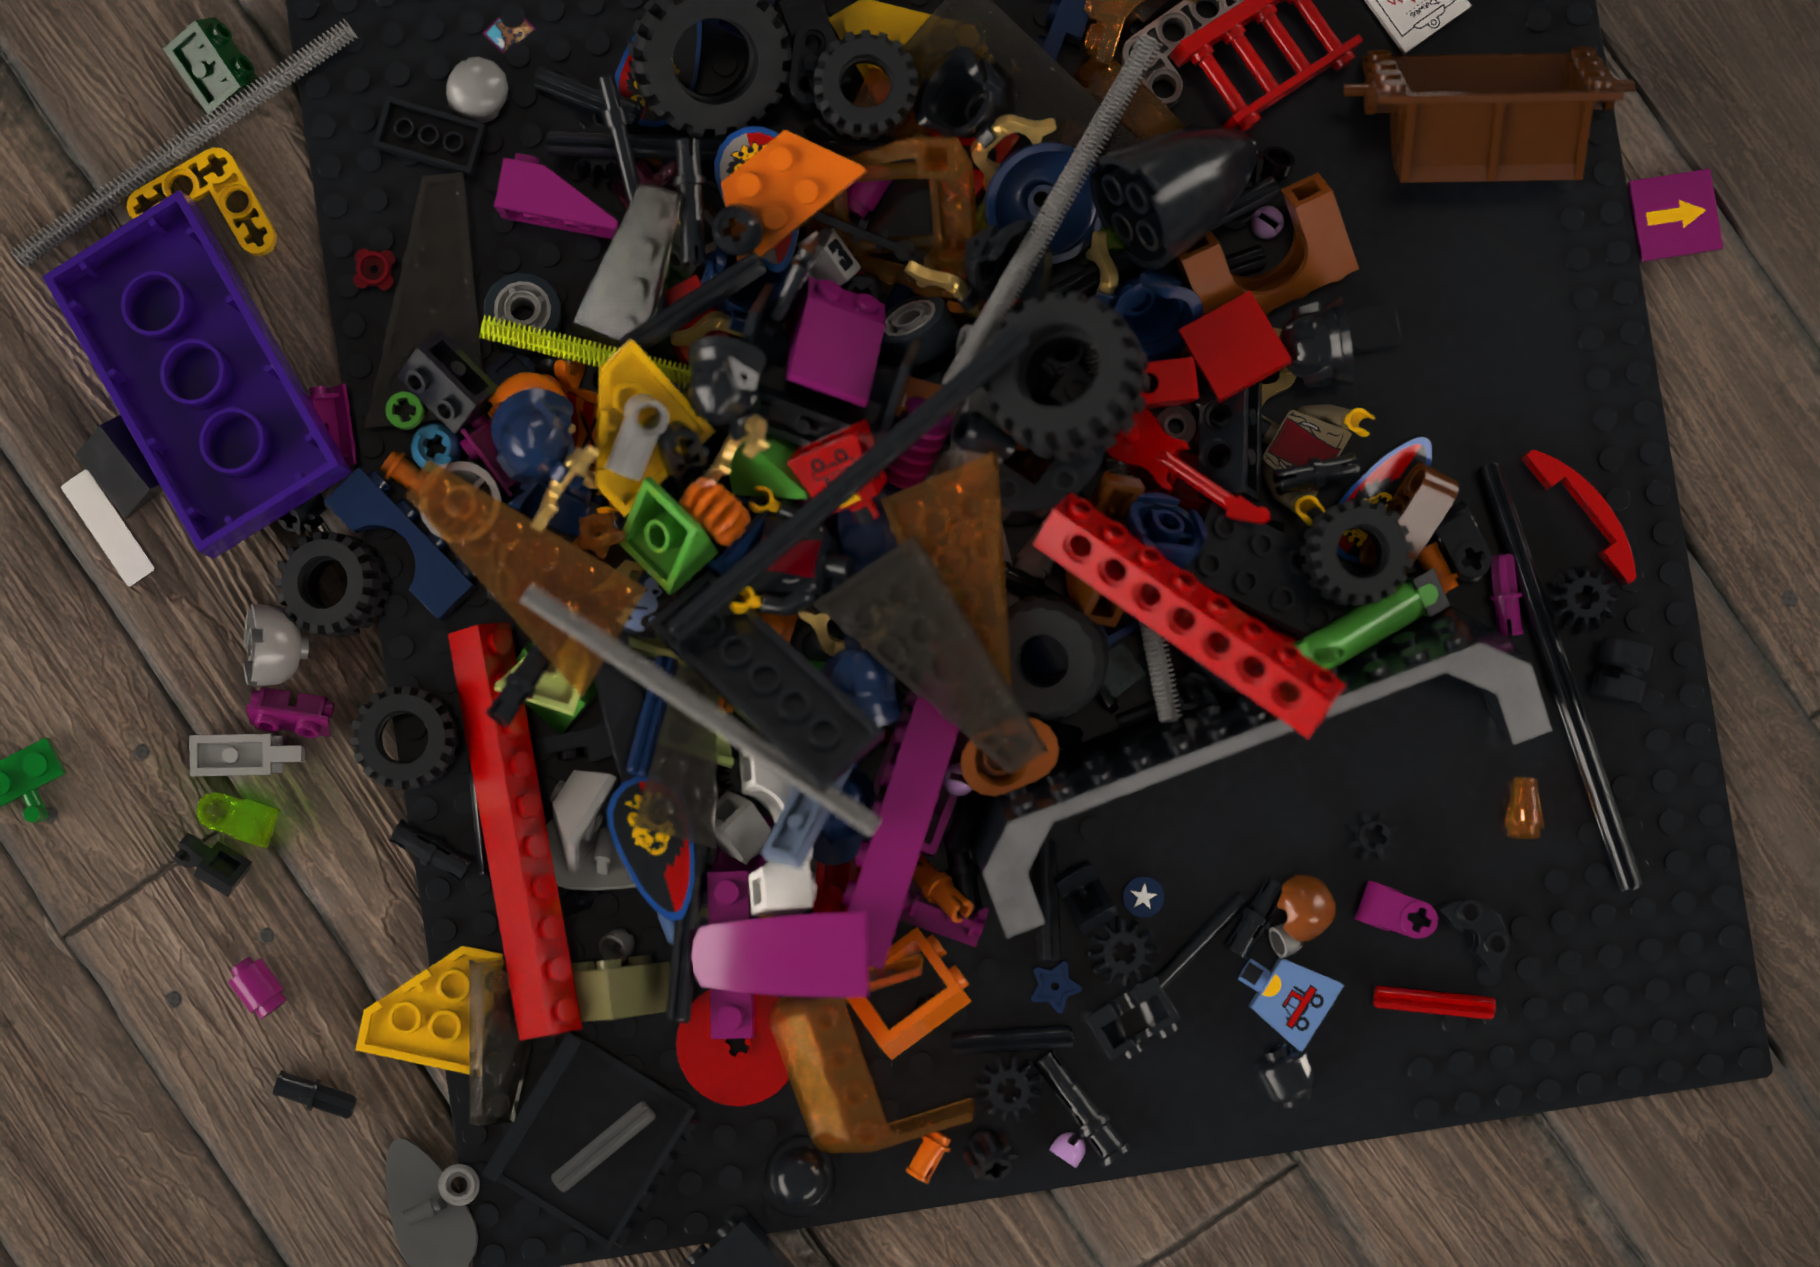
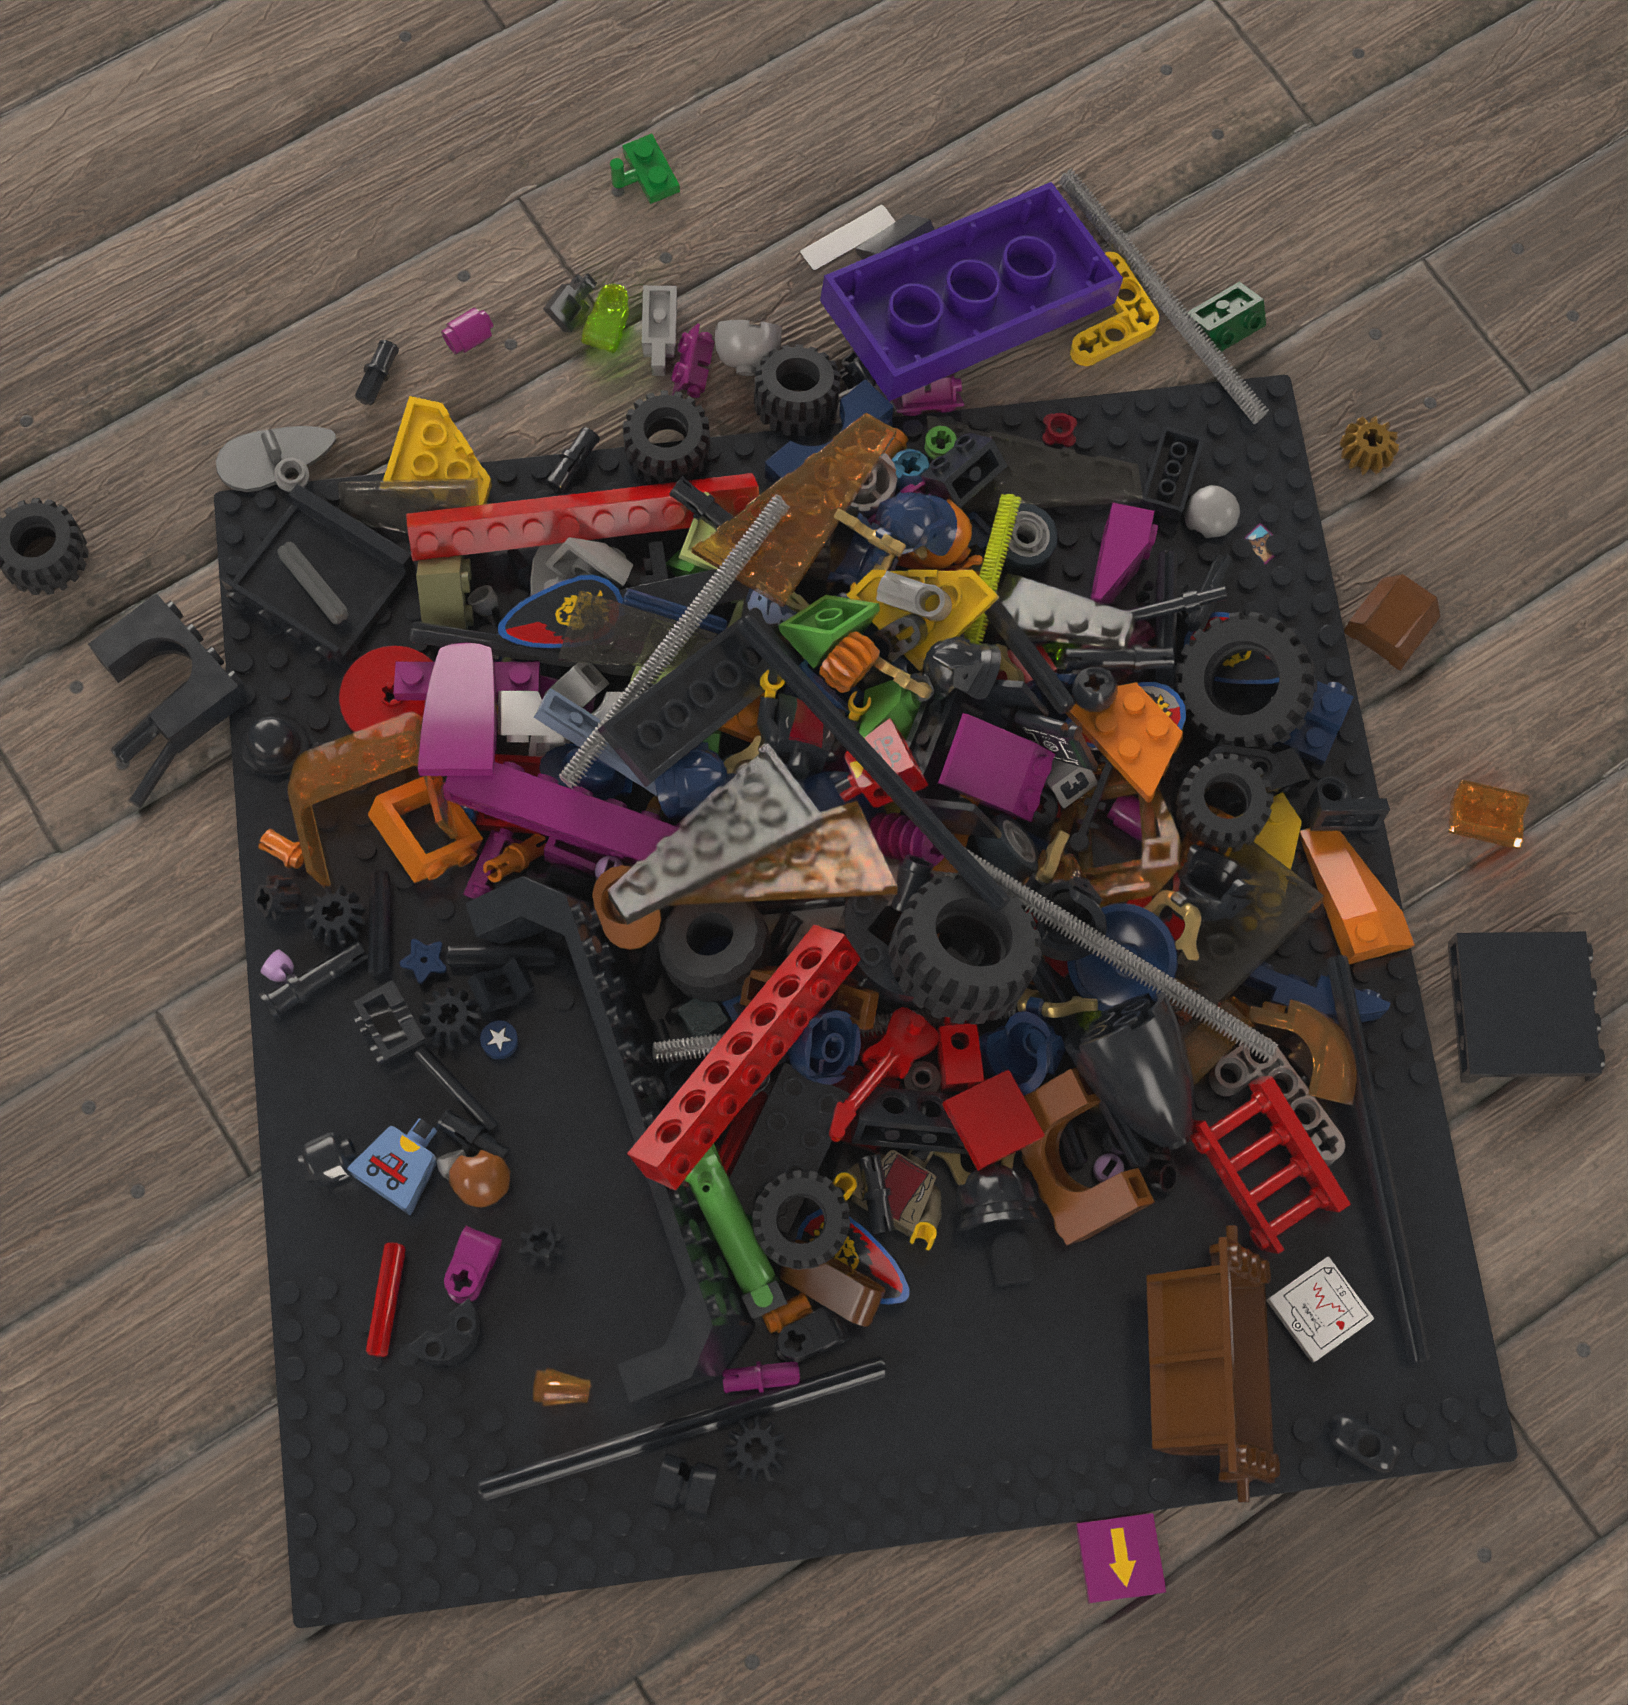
camera: 85 degrees right, 15 degrees down
clear orange plate [572,512,626,559] -> none
red slope [1521,449,1636,586] -> none

